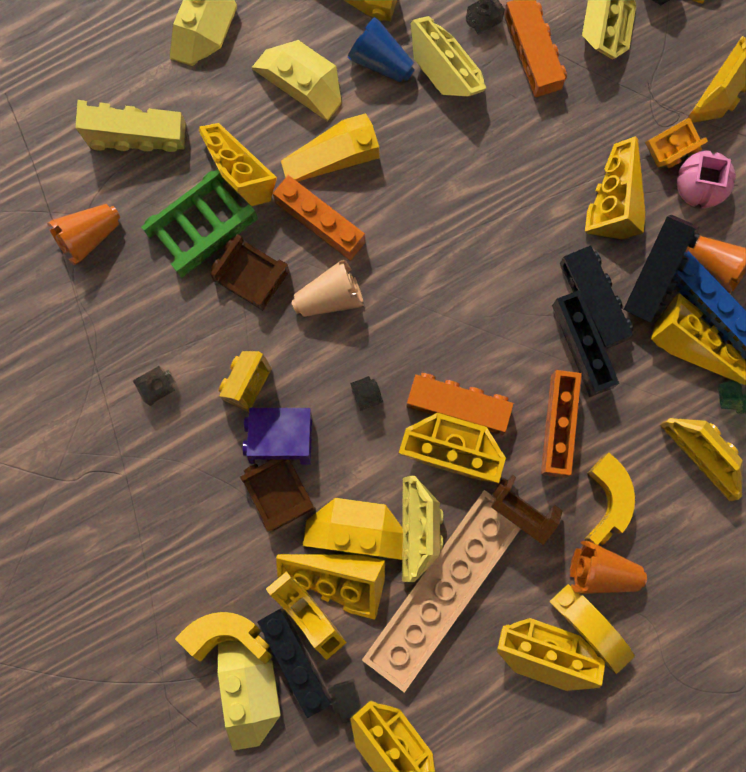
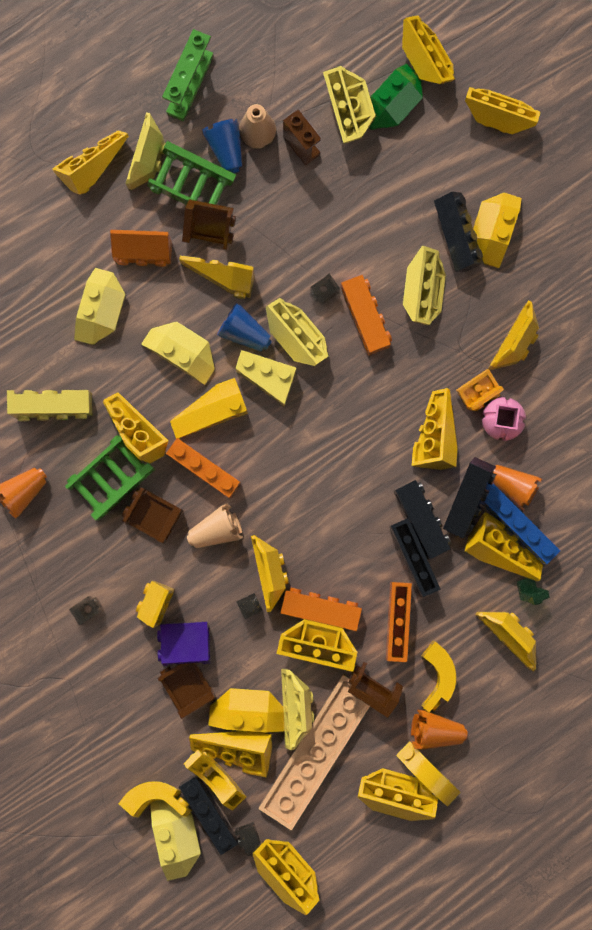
camera: 10 degrees left, 5 degrees up
none -> light yellow wedge [236,350,296,407]
none -> yellow wedge [251,535,289,612]

